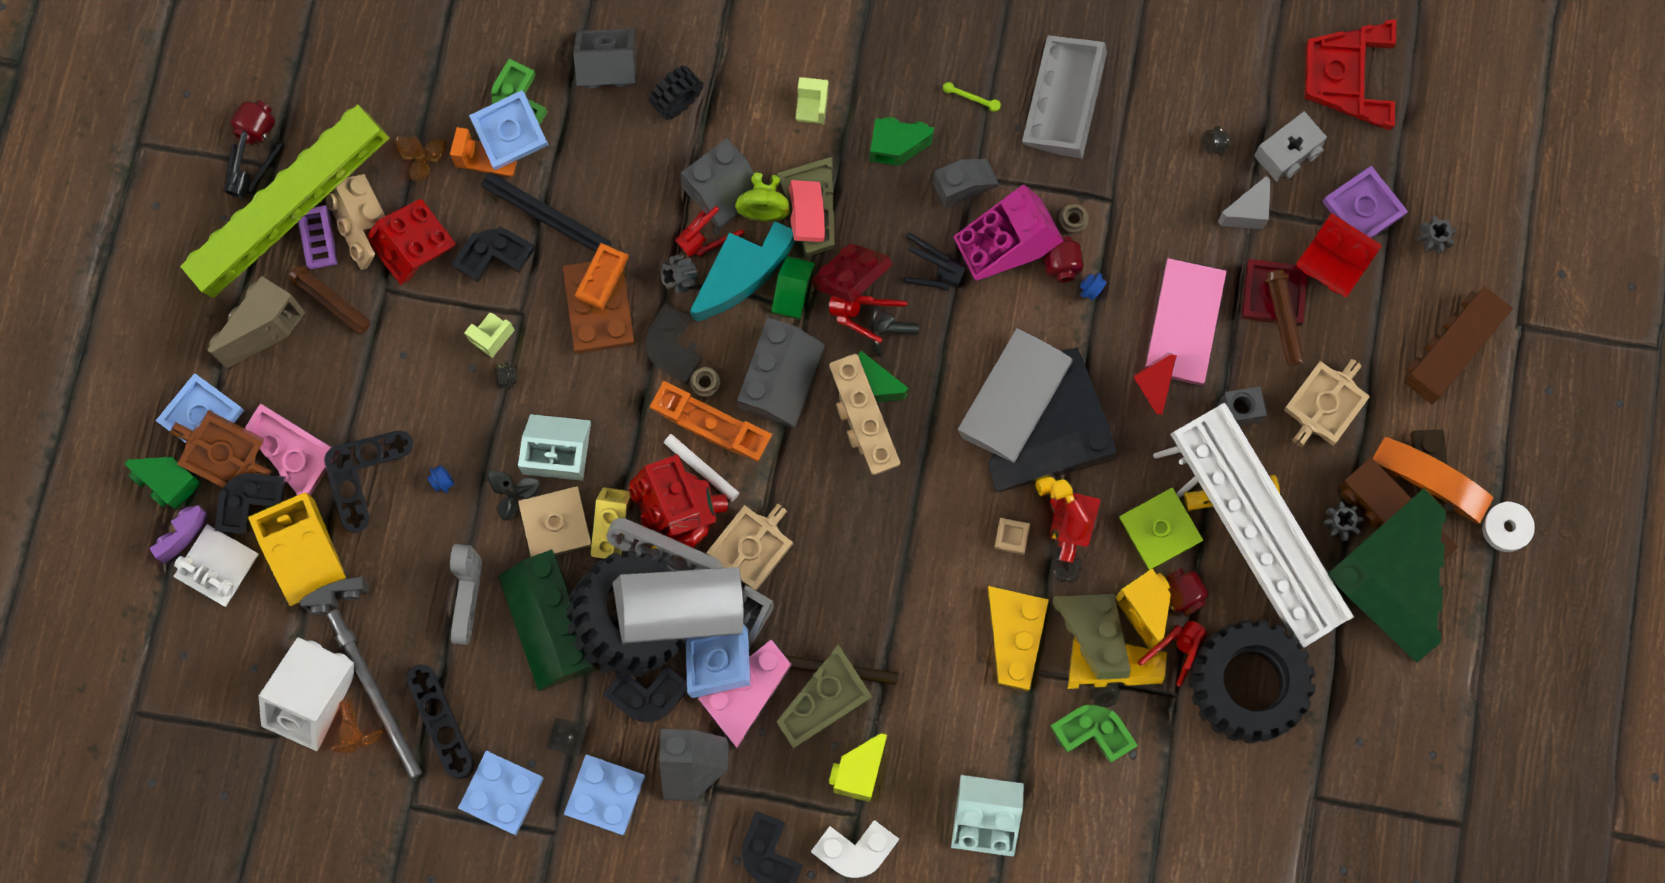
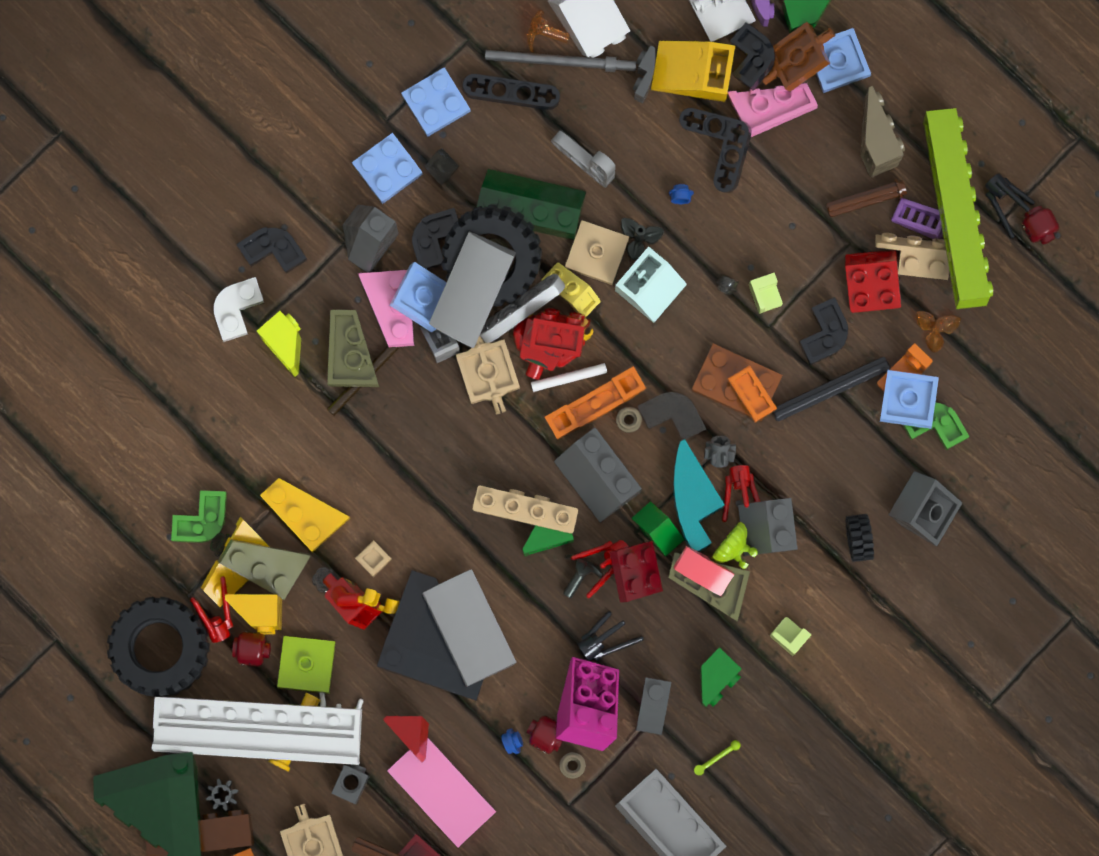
camera: 125 degrees right, 5 degrees up
light aqua slope [951,775,1024,857] -> none

